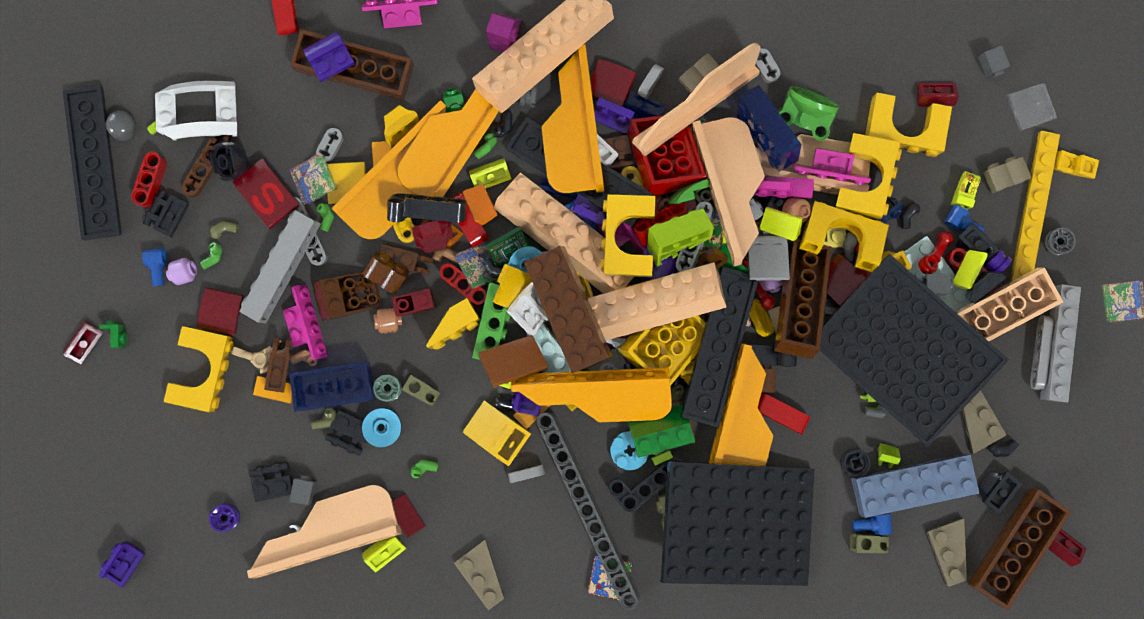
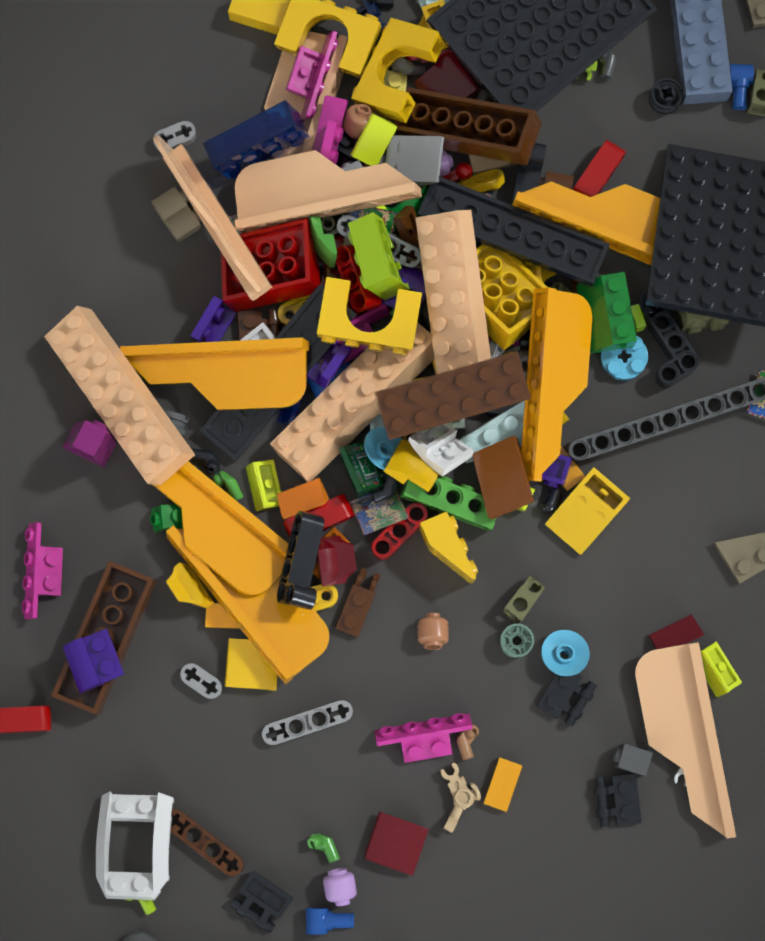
camera: 85 degrees left, 5 degrees down
red beam [131,152,167,208] -> none
yellow arch [164,326,234,412] -> none
dark purple wheel [209,503,240,532] -> none
black cylinder [210,142,248,181] -> none
olive arm [210,221,239,239] -> none
dark red slope [232,159,300,229] -> none
light grey brick [239,210,321,324] -> none
reddish brown hinge [264,337,292,393] -> none
clear blue brick [289,361,376,412] -> none
clear tile [290,153,337,205] -> none
olive arm [311,407,337,430] -> none
reddish brown slope [313,272,383,322] -> none
bright green arm [317,203,334,232] -> none
reddish brown brick [362,251,409,294] -> none
dark red slope [392,288,436,317] -> none
bright green arm [411,460,439,478] -> none
medium nougat arm [432,248,459,263] -> none
light grey beam [508,464,545,483] -> none
dark red slope [590,59,637,107] -> none
clear blue slope [624,91,666,119] -> none
light grey beam [637,64,664,99] -> none
bright green piece [776,86,840,141] -> none
lime tile [877,443,901,468] -> none

